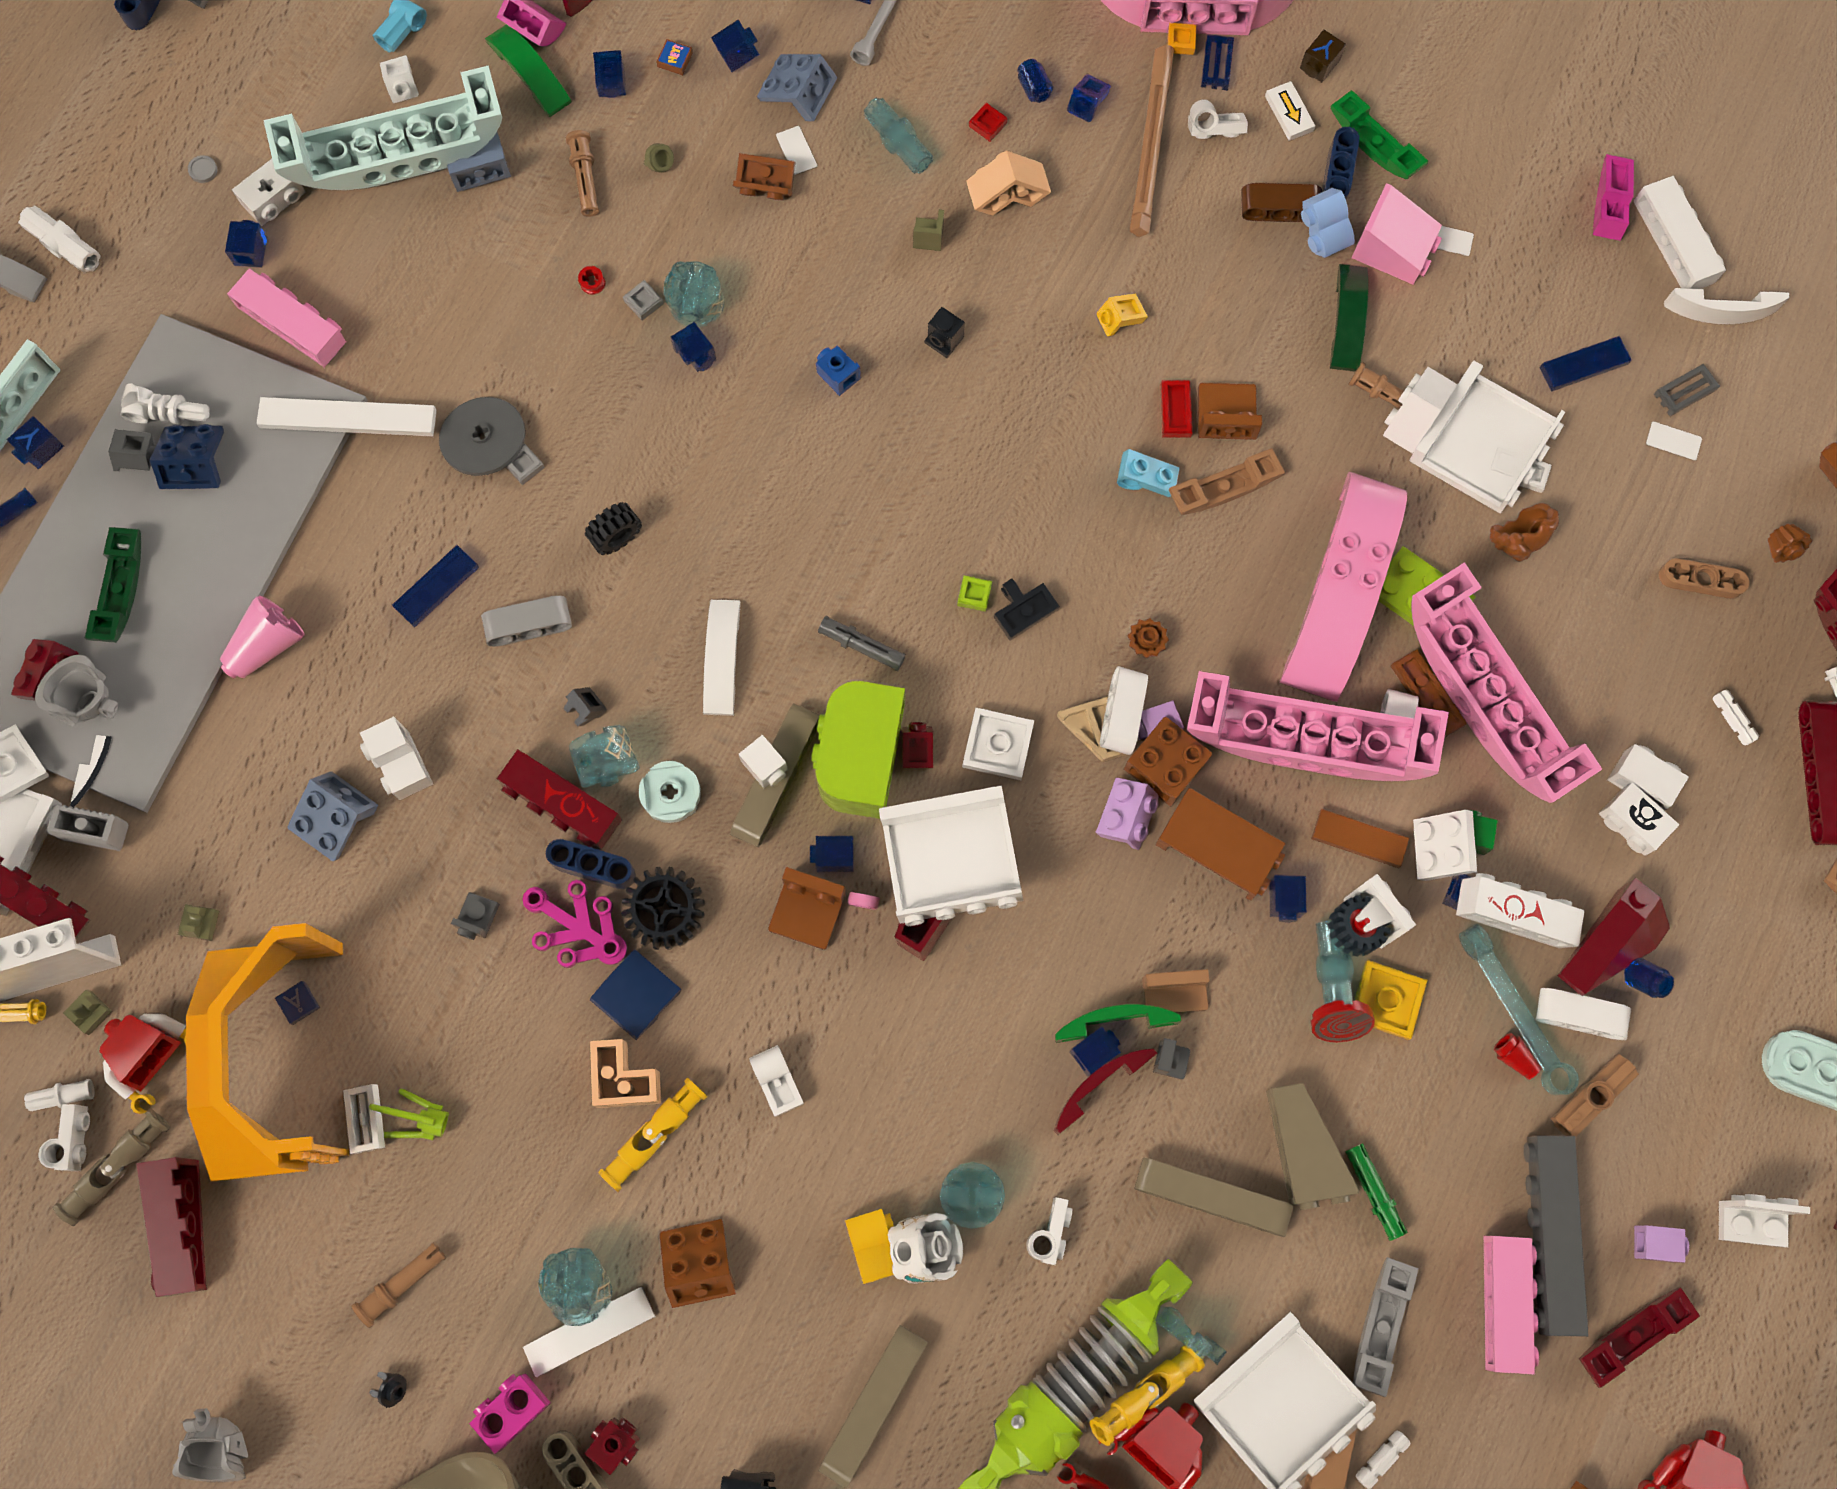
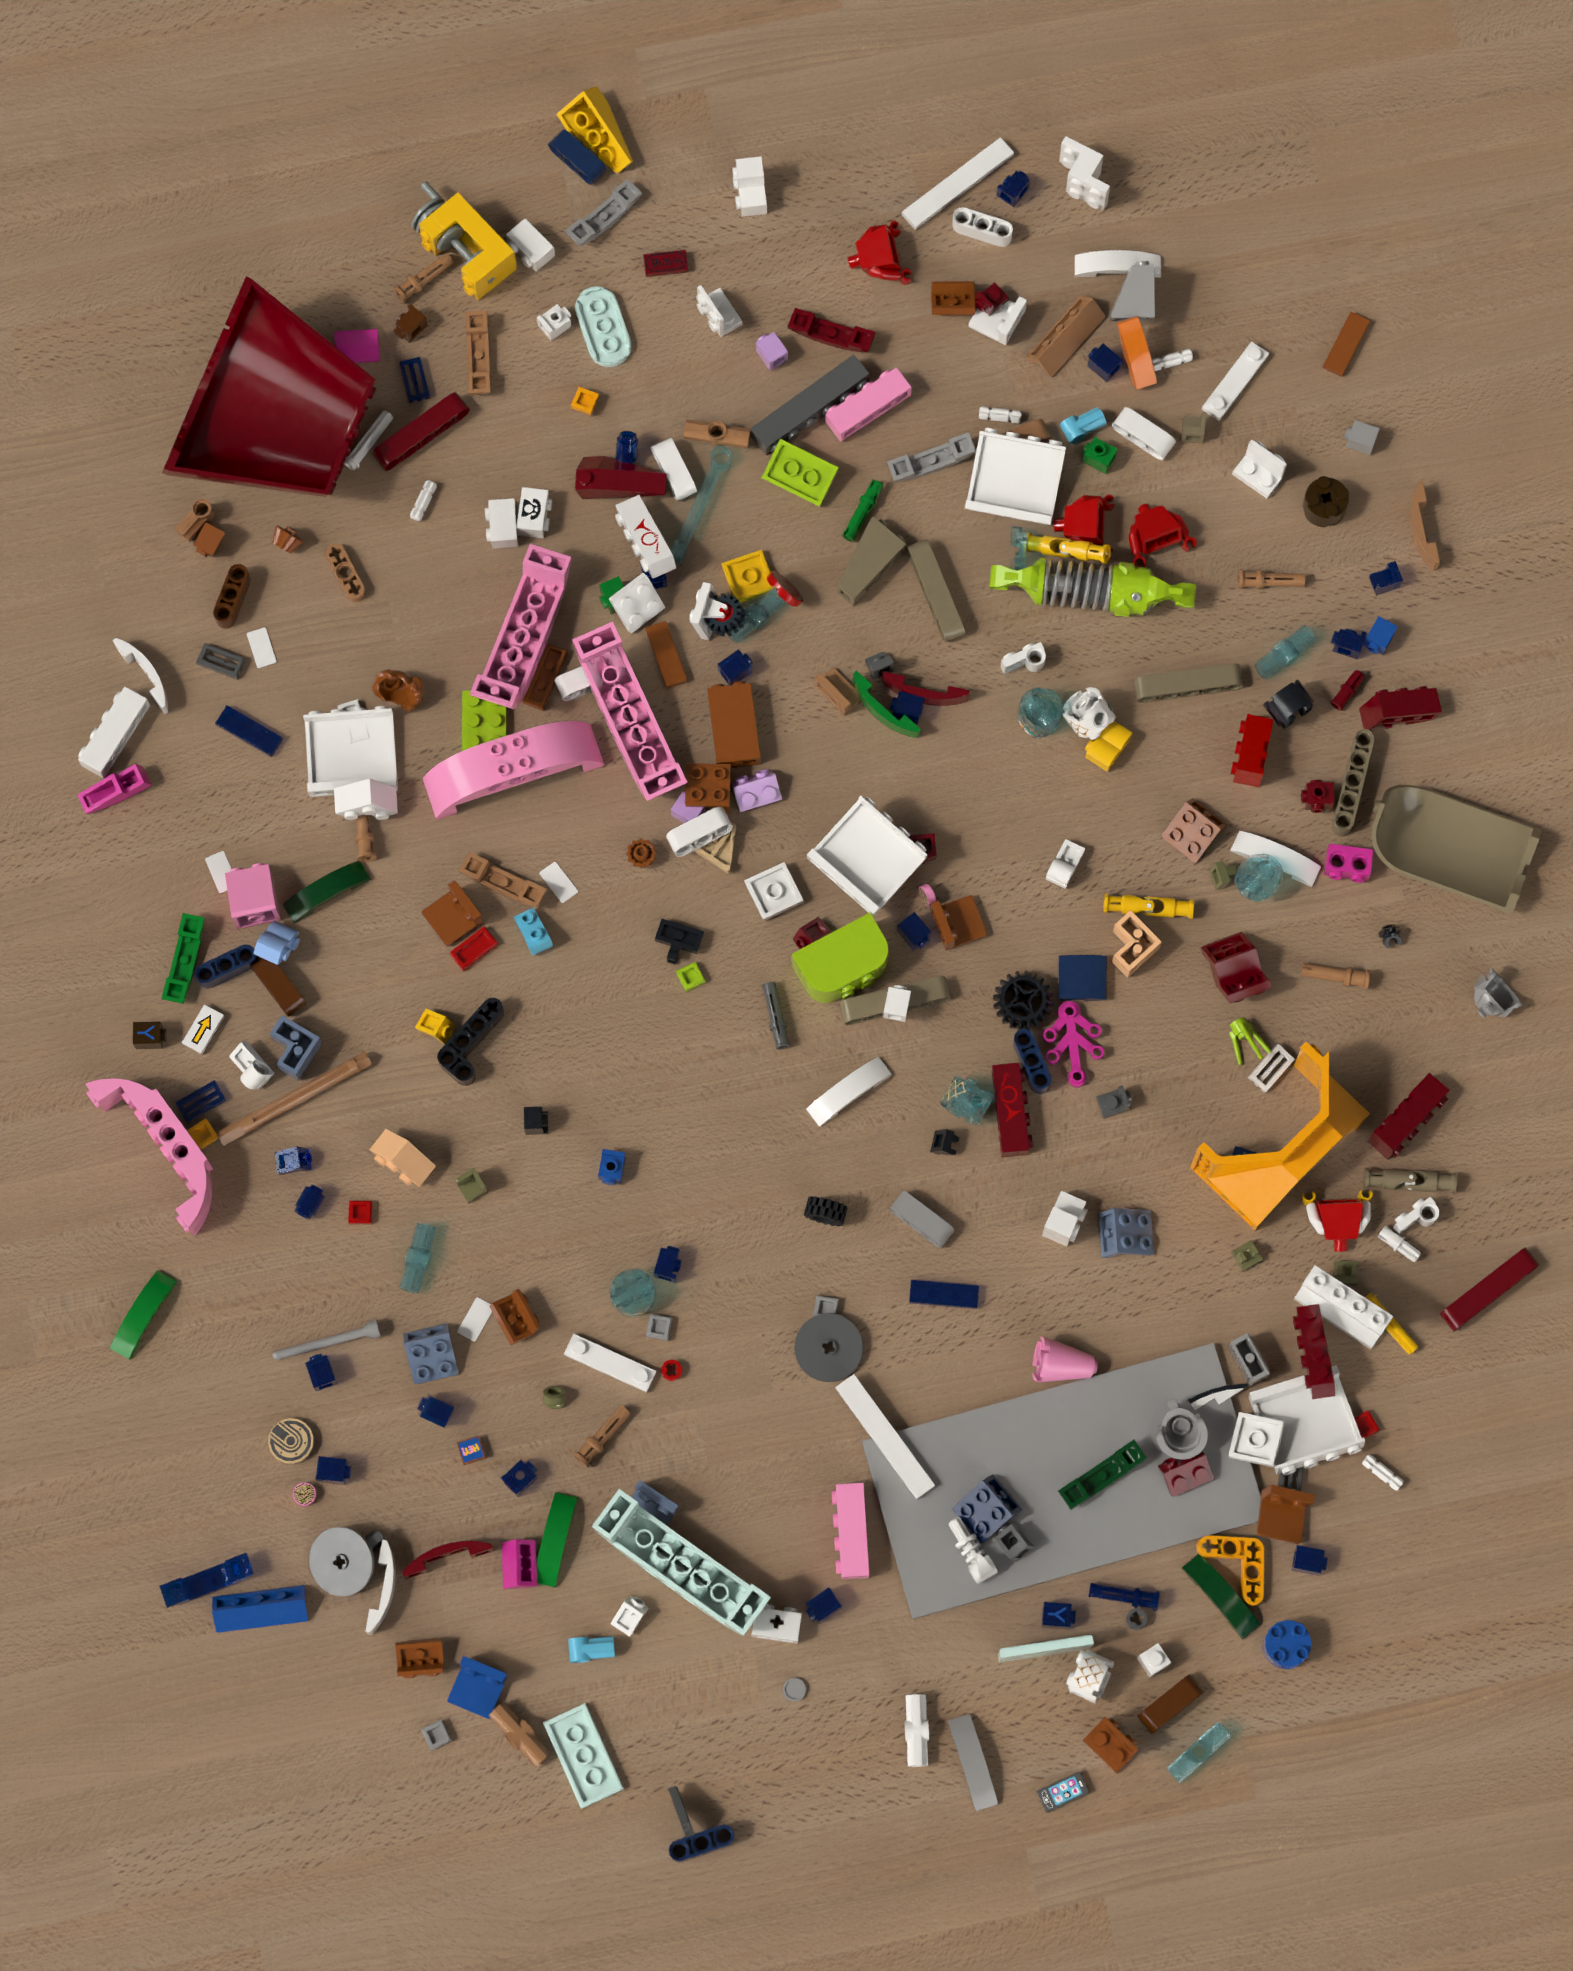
camera: 125 degrees left, 0 degrees up
light aqua plate [639,761,701,823] -> none
red cone [1494,1033,1542,1080] -> none
none -> reddish brown beam [213,564,251,629]
none -> sand blue brick [270,1015,323,1081]
none -> black beam [437,998,504,1086]
none -> white sticker [539,862,578,903]
none -> white plate [564,1334,656,1393]
none -> light orange plate [571,387,599,416]
none -> lime plate [761,439,839,507]
none -> dark red bracket [1201,932,1272,1003]
none -> olive tile [1209,861,1238,890]
none -> red wedge [1230,714,1273,788]

